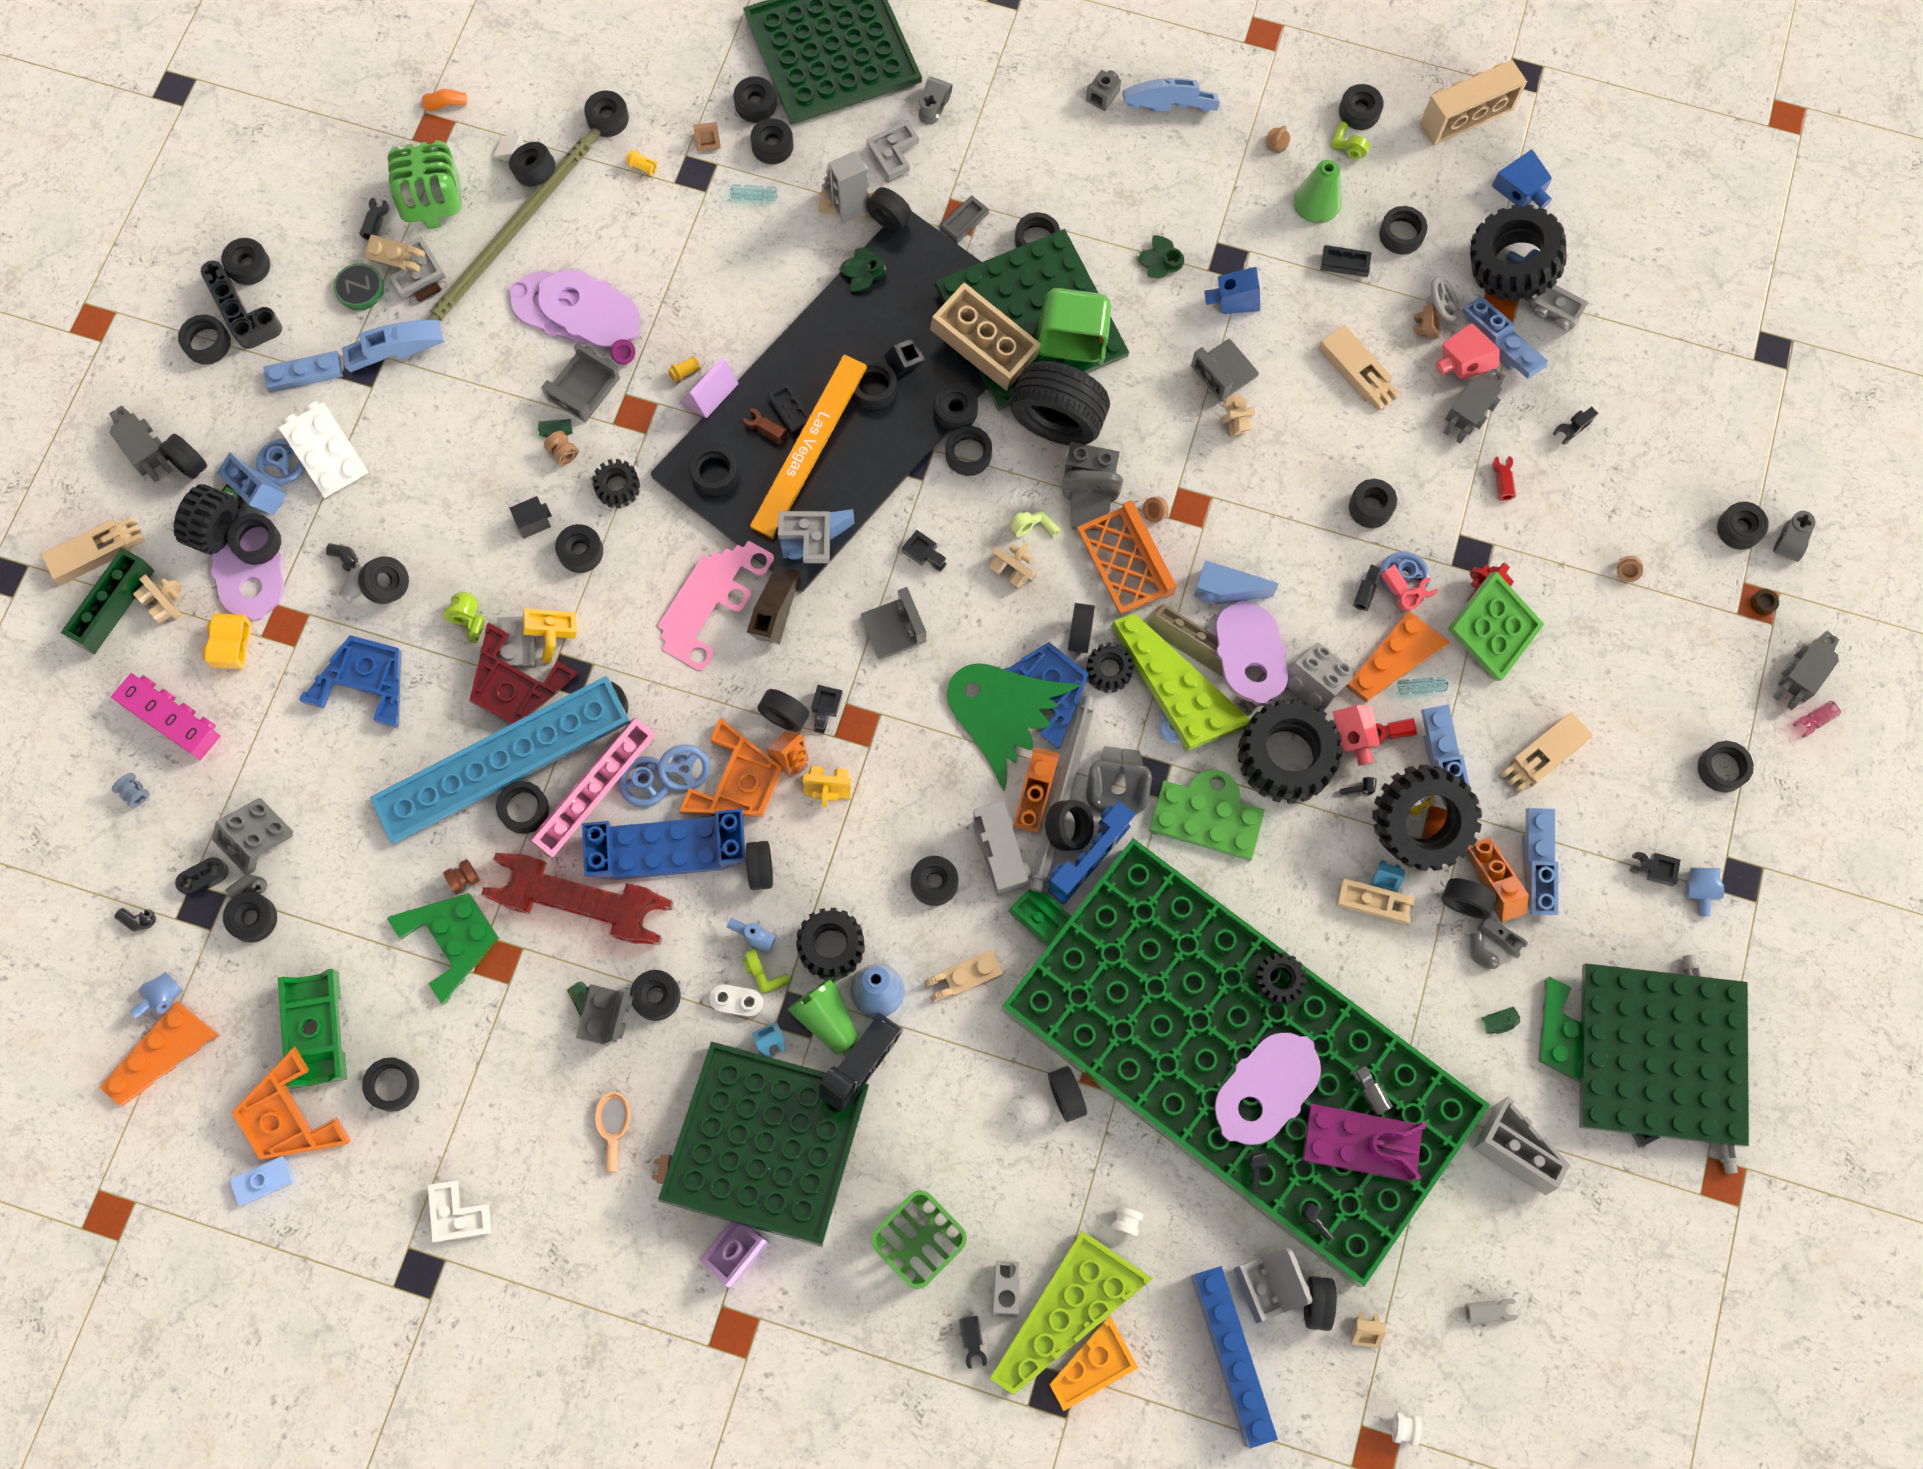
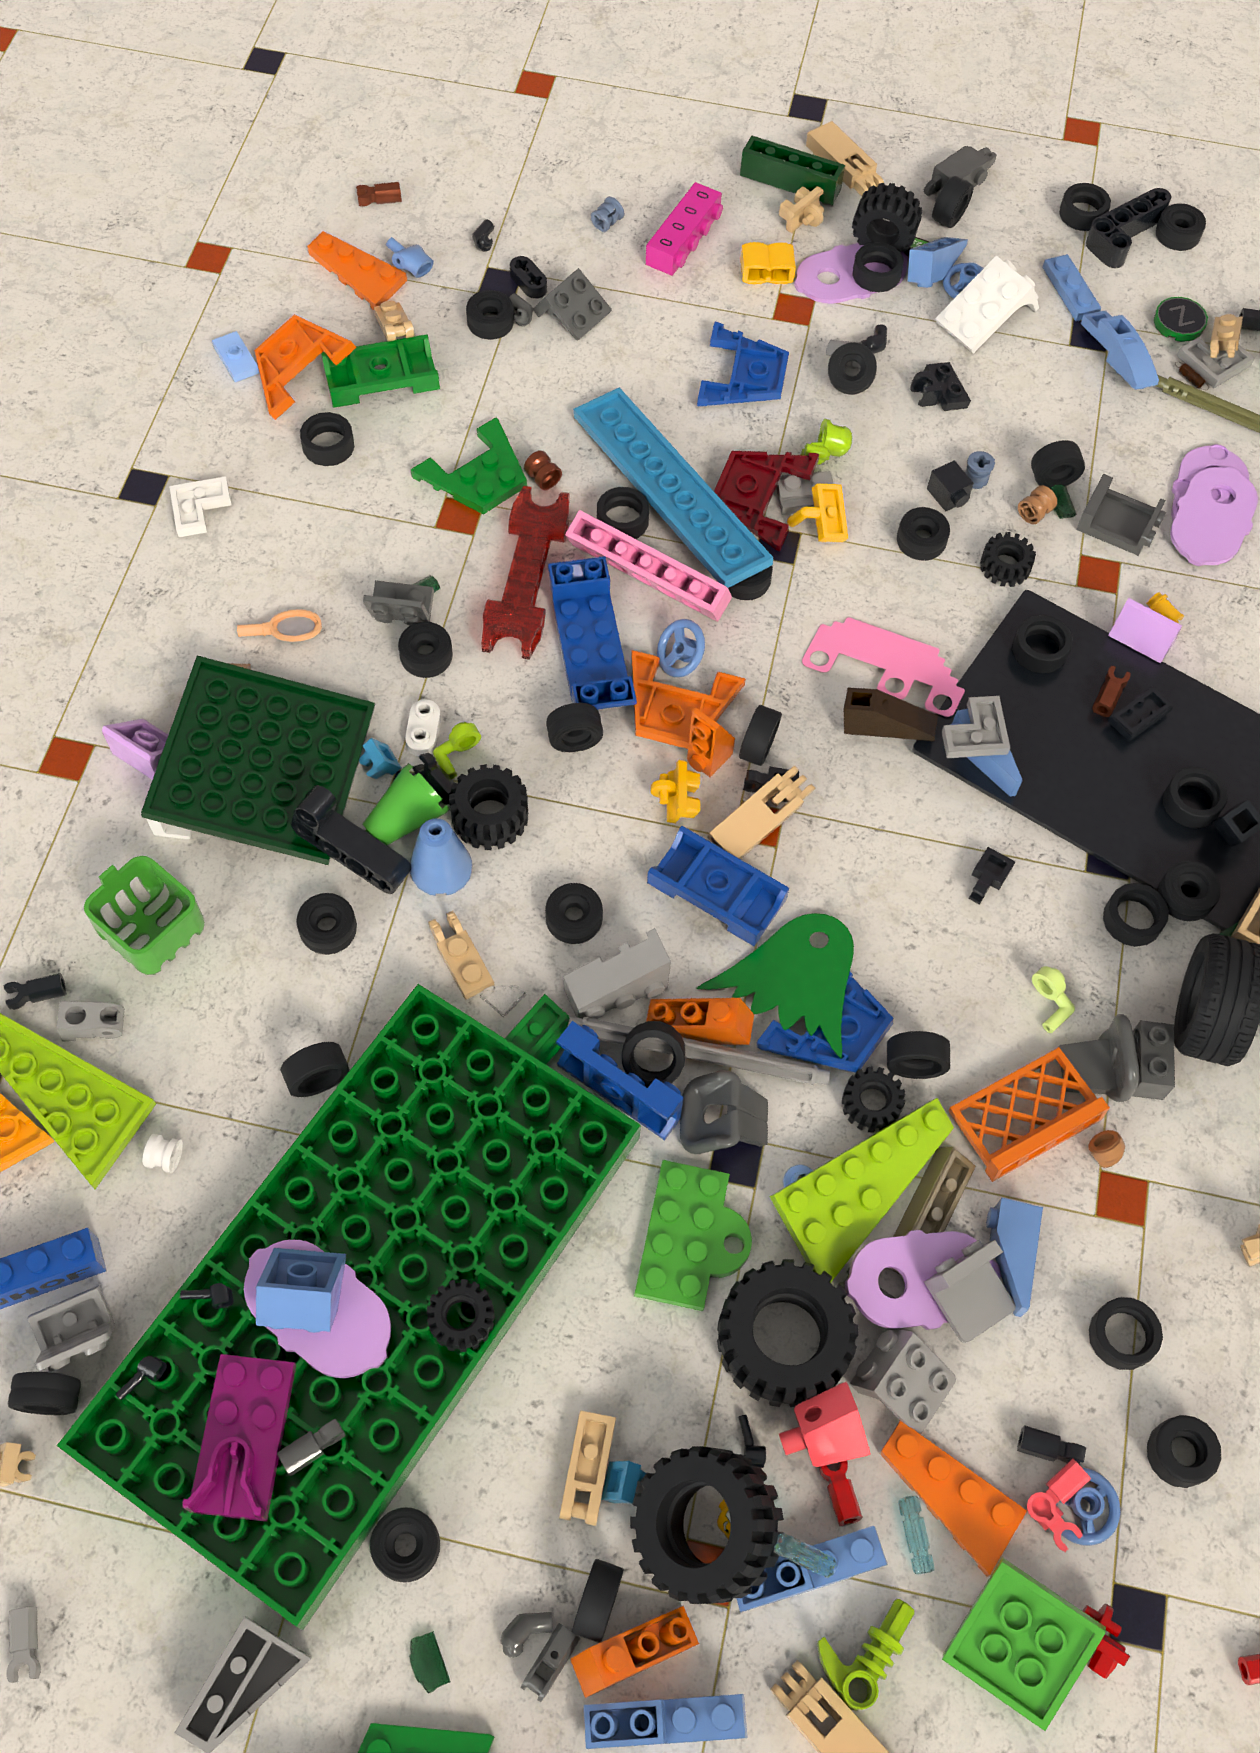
camera: 85 degrees right, 10 degrees down
magenta tile [610,339,636,364] -> none
medium blue piece [618,756,671,807] -> none
medium blue piece [727,918,777,953] -> none
light orange tile [750,355,867,539] -> none
dark grey bracket [861,587,926,659] -> none
tan hips [989,543,1037,589] -> none
none -> medium blue slope [256,1248,346,1333]
none -> black tyre [296,893,357,955]
none -> copper bar [356,182,402,206]
none -> black tyre [370,1507,440,1583]
none -> tan plate [374,301,414,342]
none -> black bar [412,753,455,804]
none -> blue piece [647,826,789,946]
none -> tan hinge [708,766,816,859]
none -> clear light blue axle [774,1533,837,1578]
none -> lime piece [817,1599,914,1710]
none -> black plate [910,362,971,411]
none -> light grey bracket [924,1240,1016,1343]
none -> sand blue bush [965,451,995,489]
none -> black tyre [1031,440,1085,489]
none -> black tyre [1089,1297,1163,1370]

